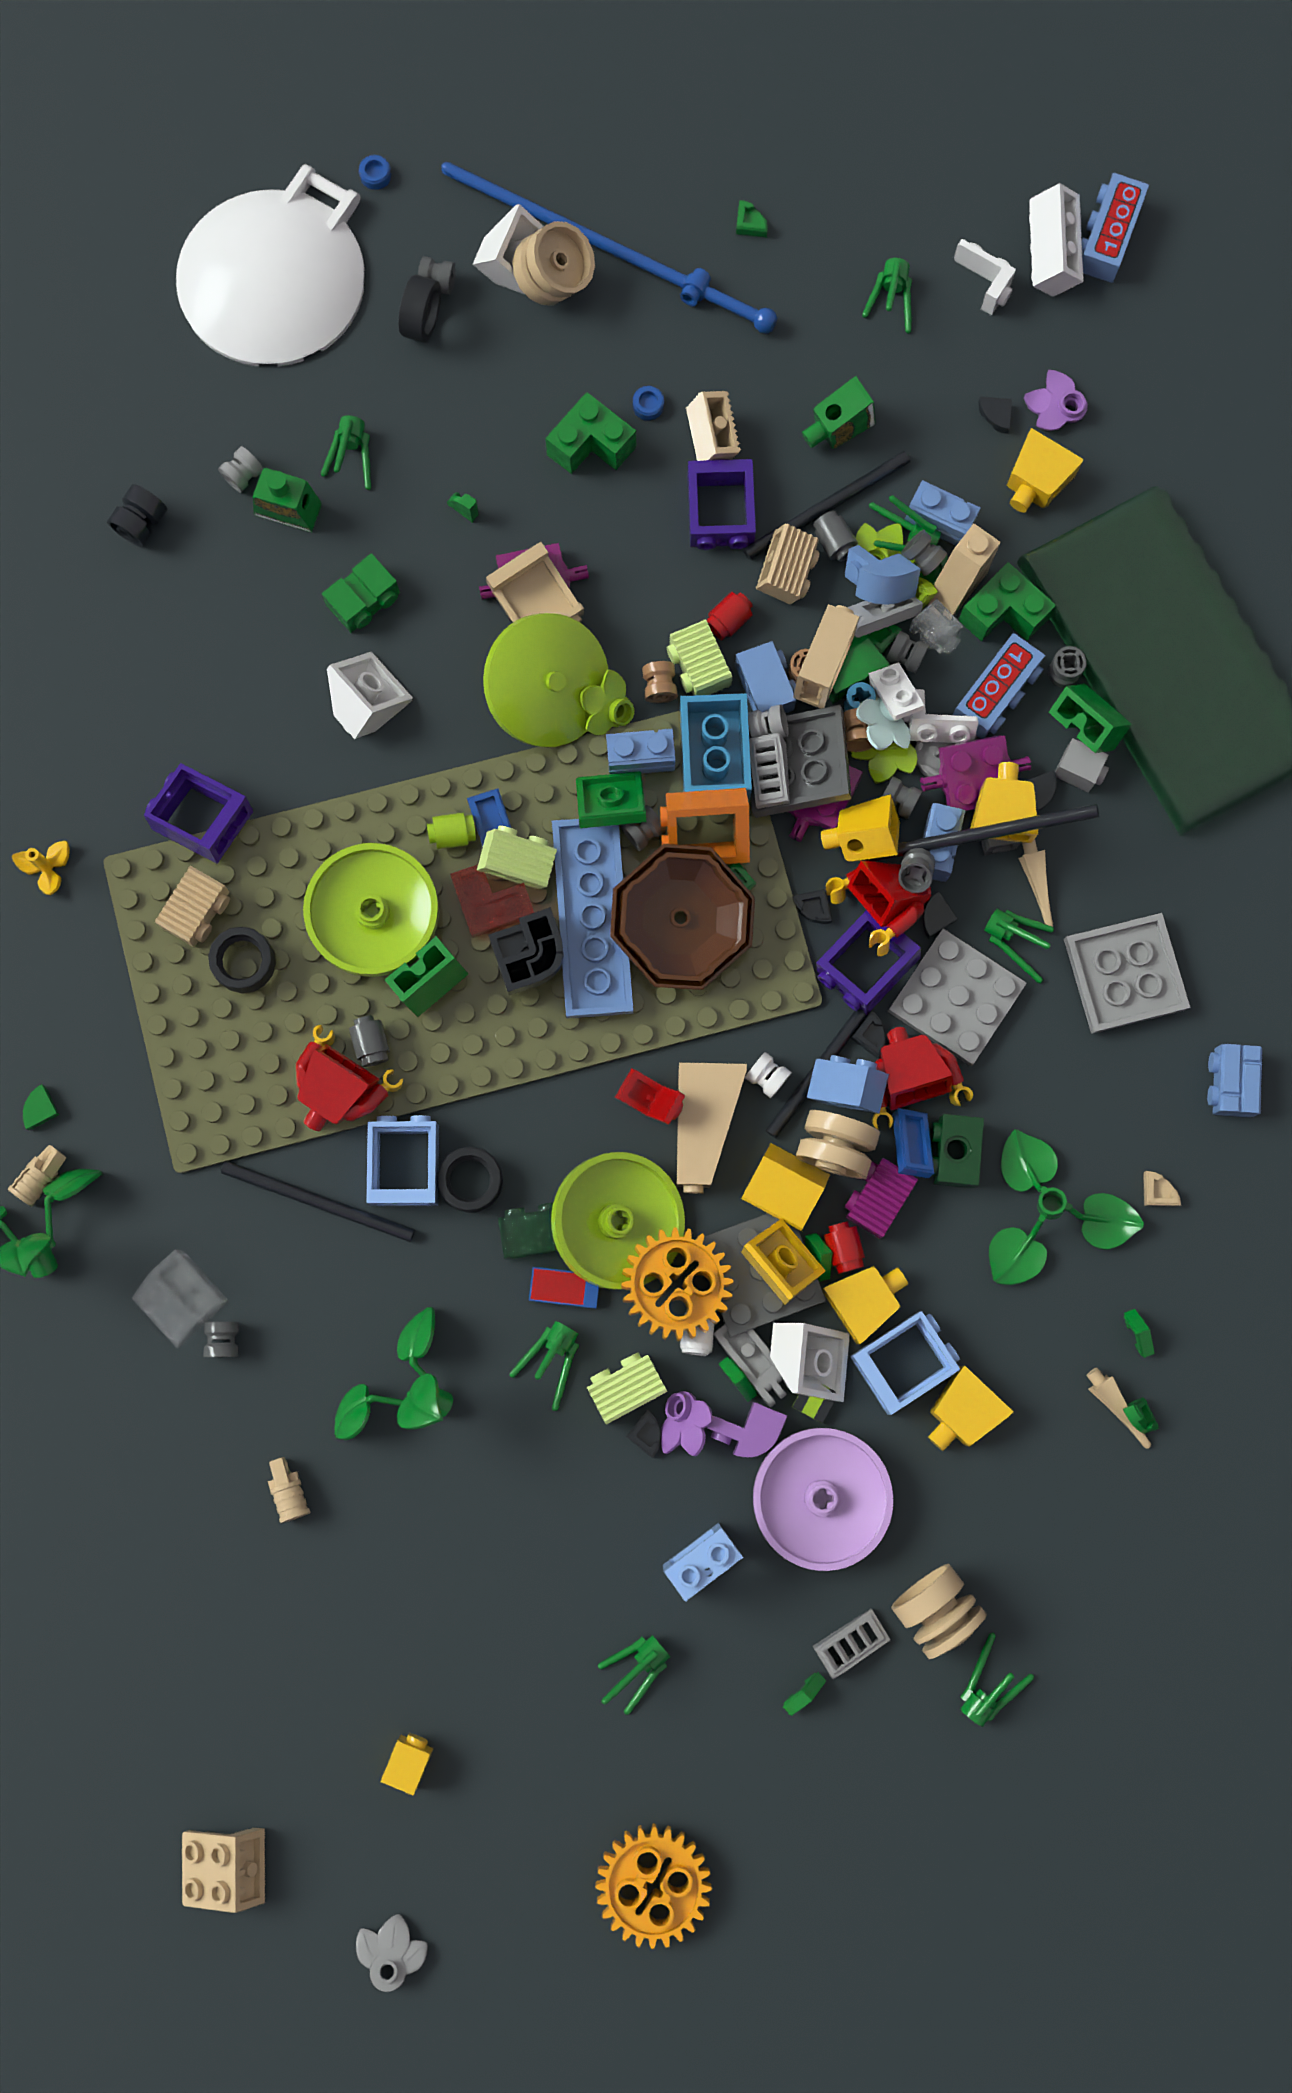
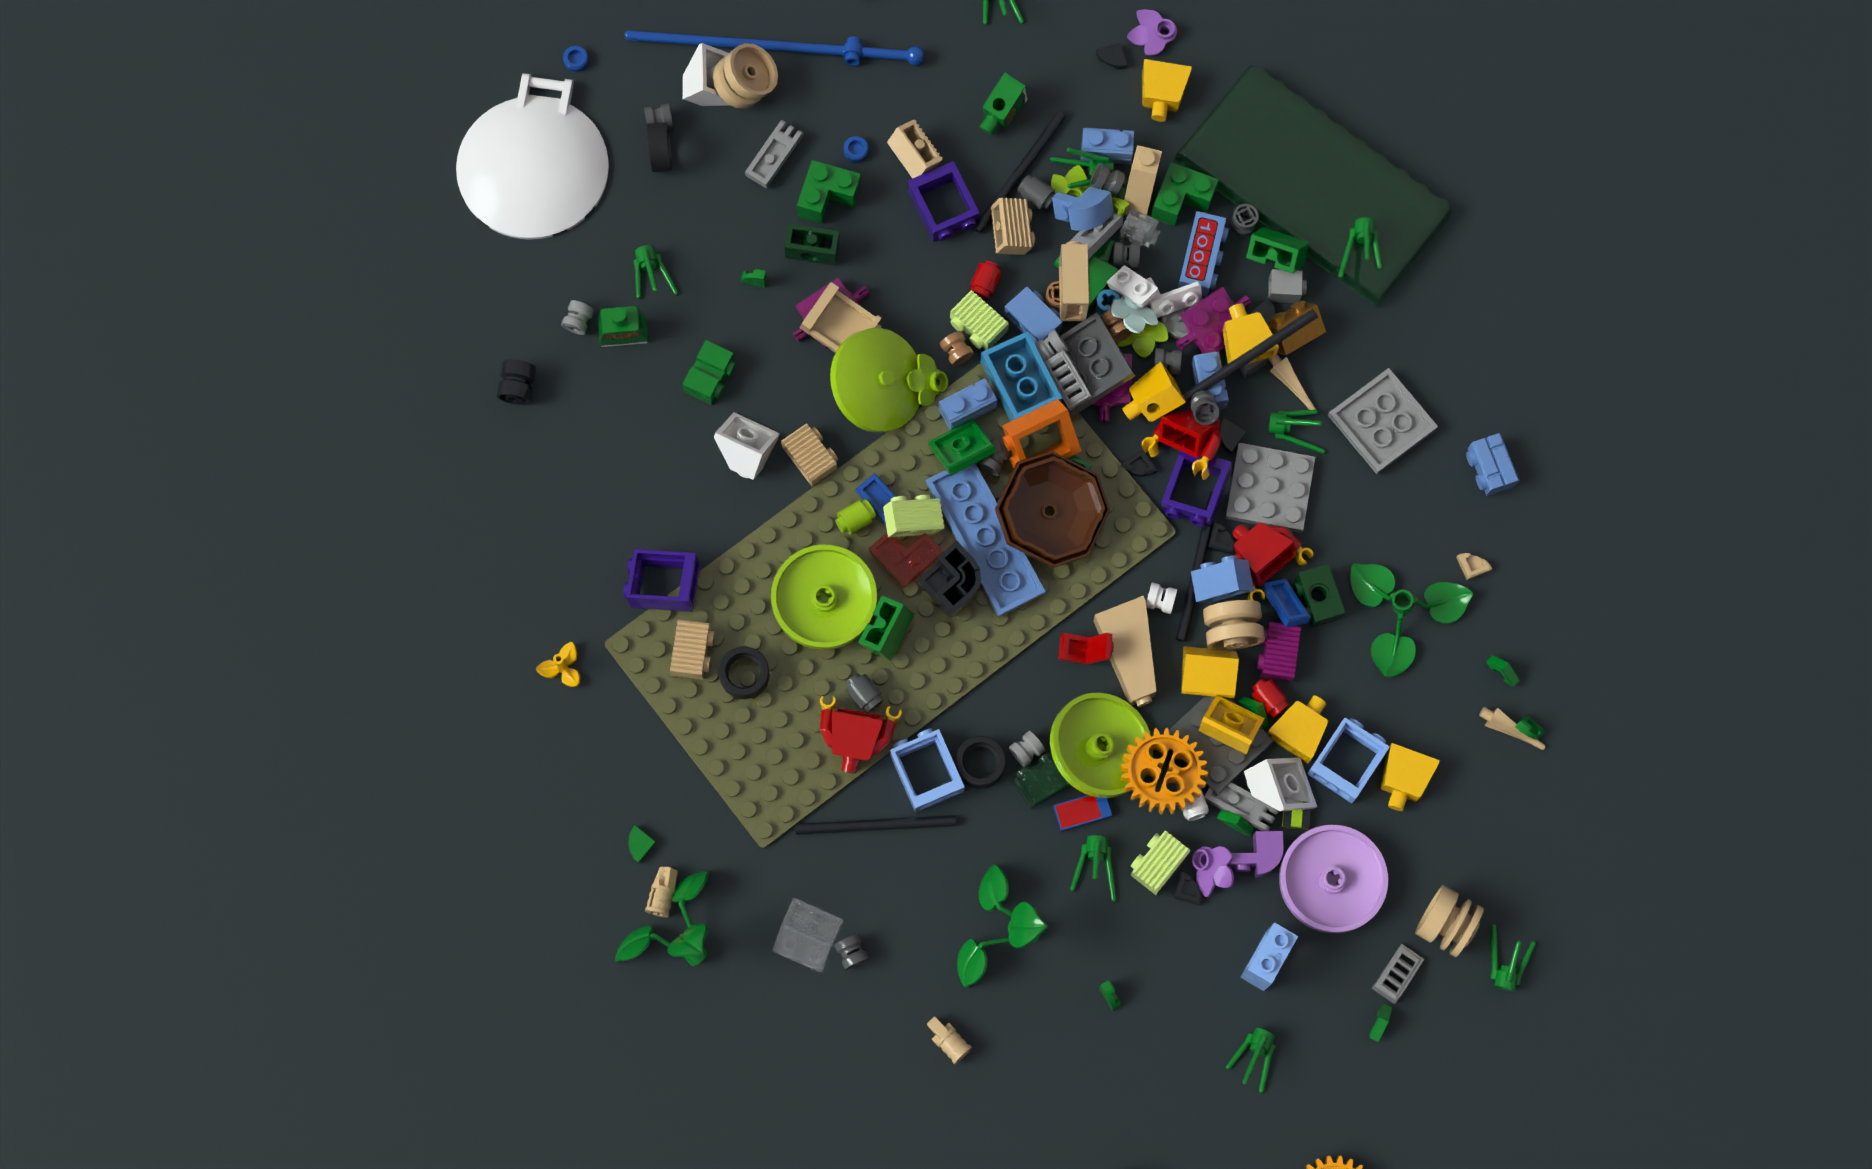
camera: 25 degrees left, 5 degrees down
none -> light grey hinge [745,120,804,189]
none -> tan brick [781,423,838,487]
none -> dark green brick [784,223,840,266]
none -> light grey wheel [1008,731,1046,768]
none -> green tile [1099,980,1121,1011]
none -> pearl gold brick [1266,301,1326,355]
none -> green plant [1338,217,1382,278]

